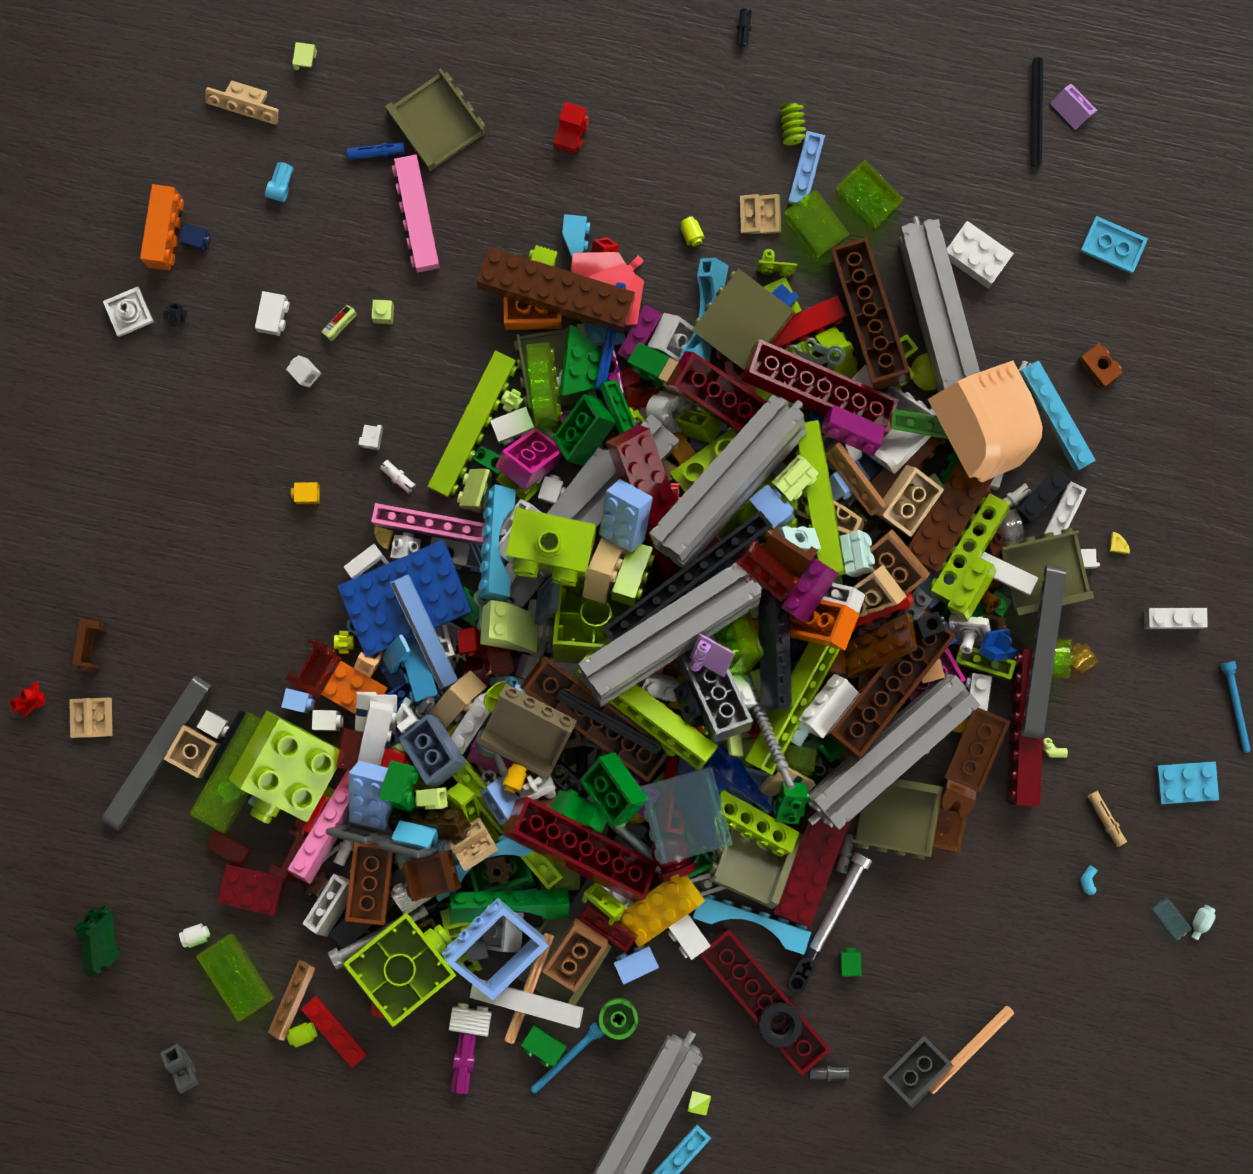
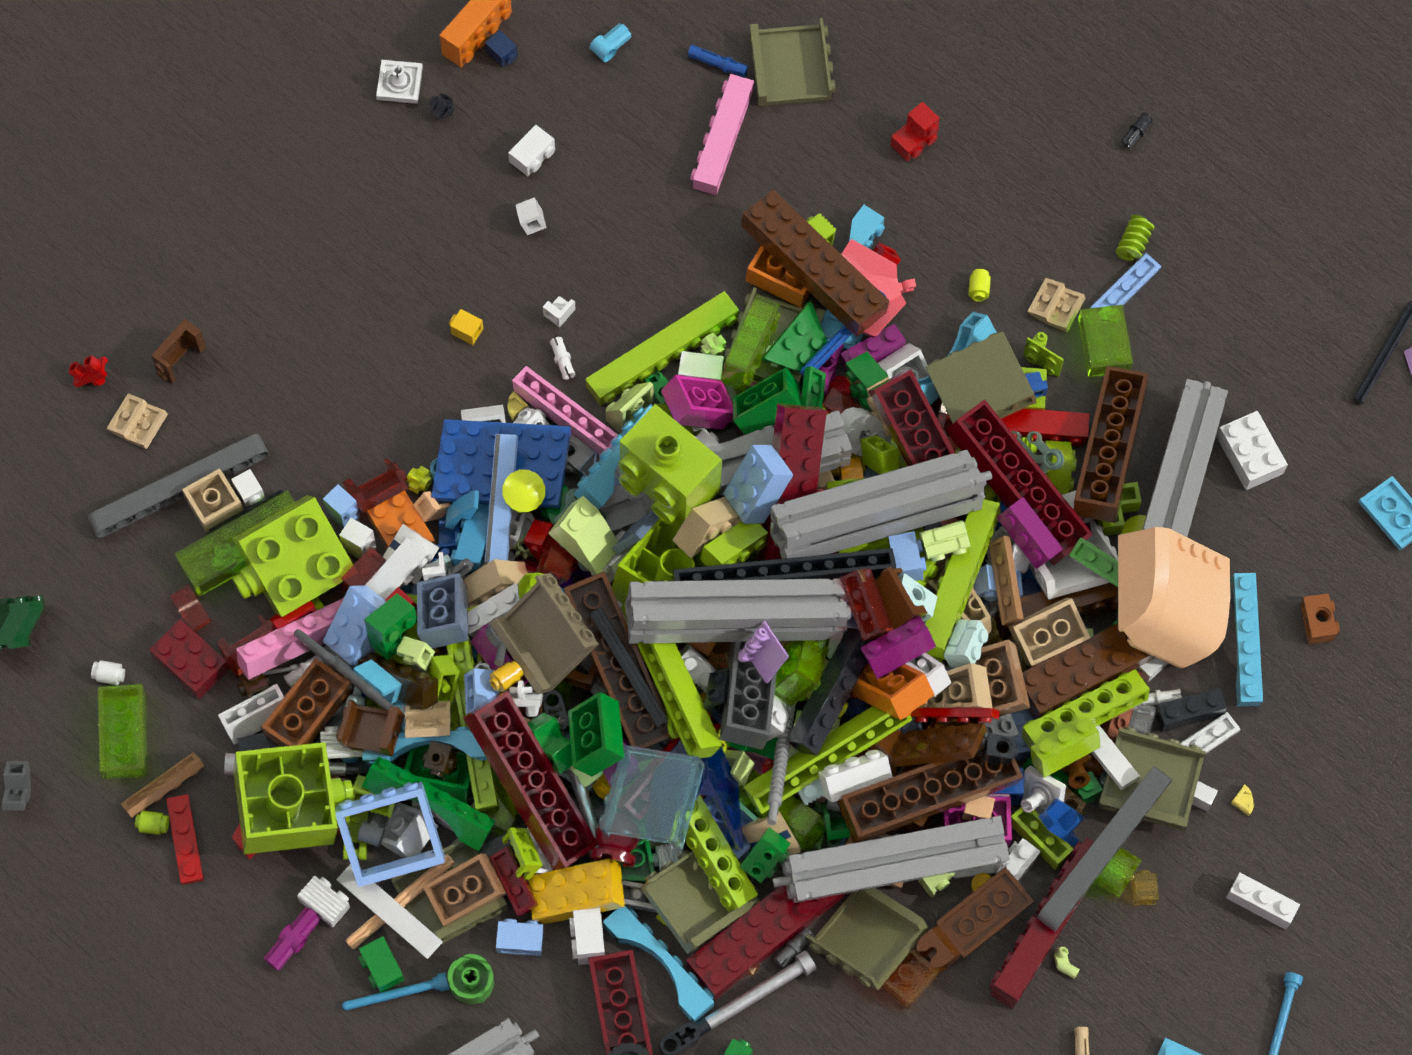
camera: 30 degrees right, 15 degrees down
yellowish green slope [322,305,357,341] -> none
yellowish green brick [372,300,394,324] -> none
clear neon green brick [835,159,904,231] -> none
none -> neon yellow dish [502,470,545,513]

